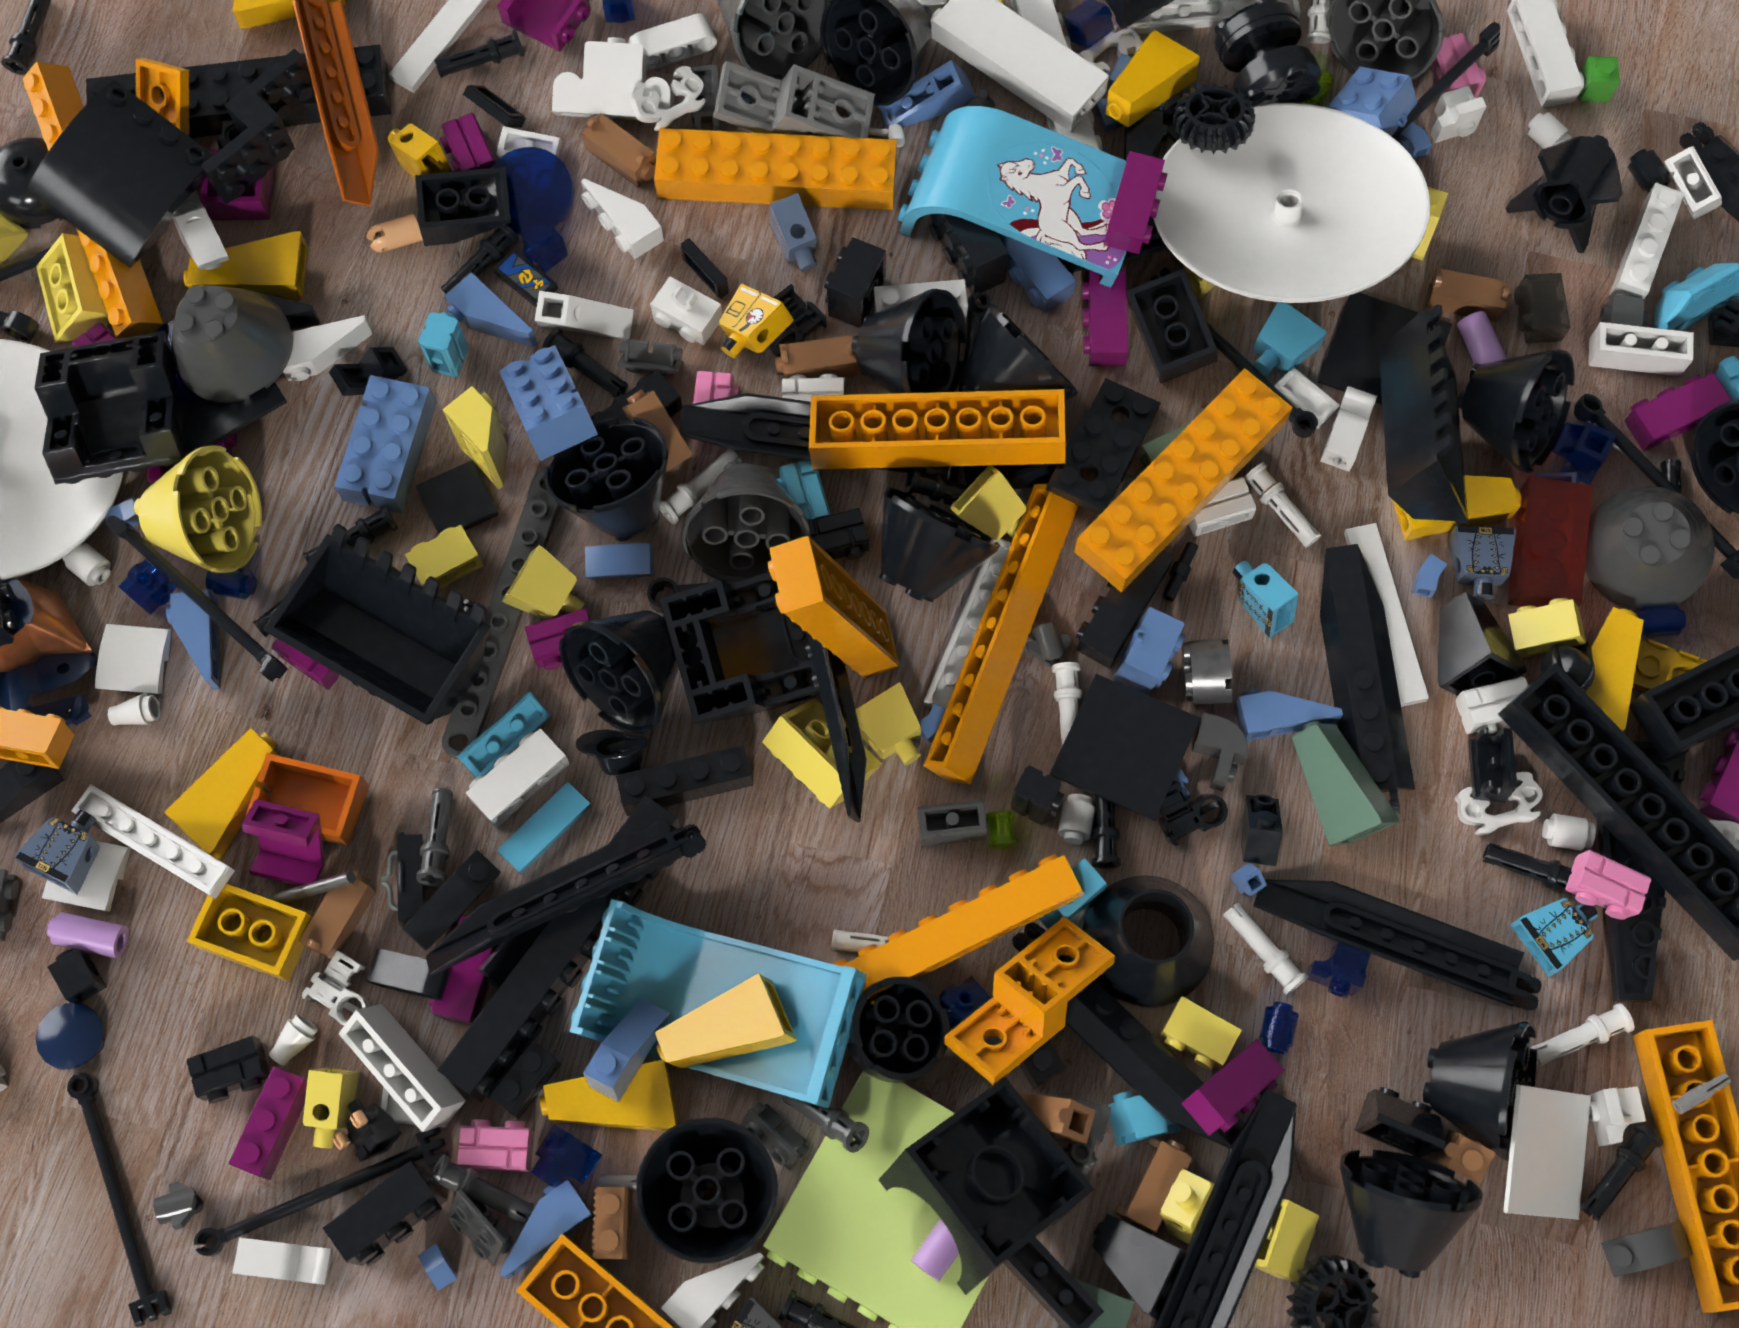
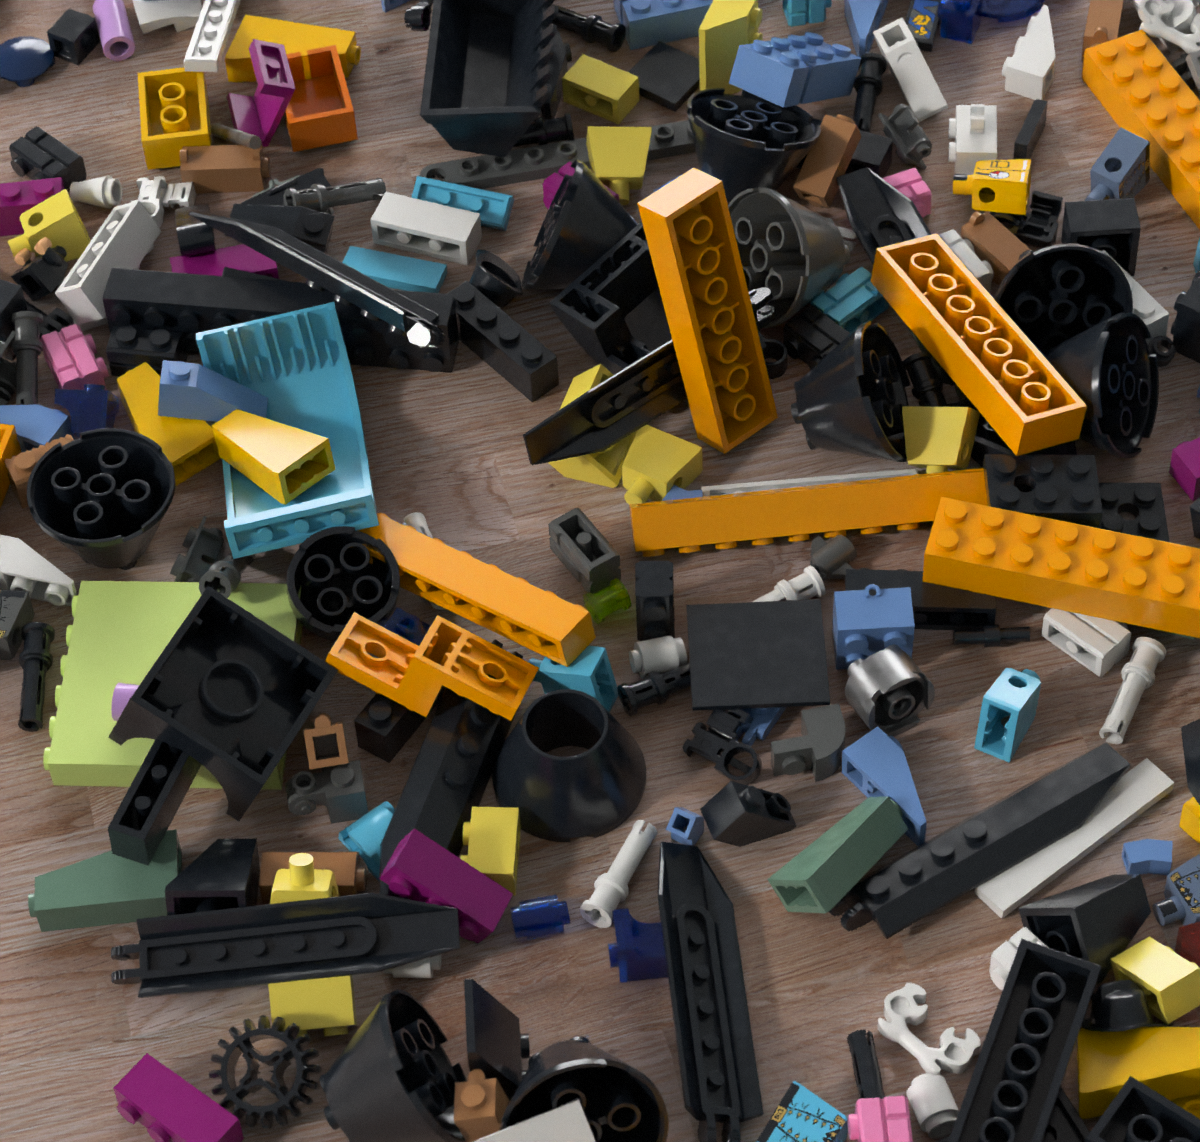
camera: 65 degrees right, 20 degrees down
black hinge [1468,728,1518,803] -> none

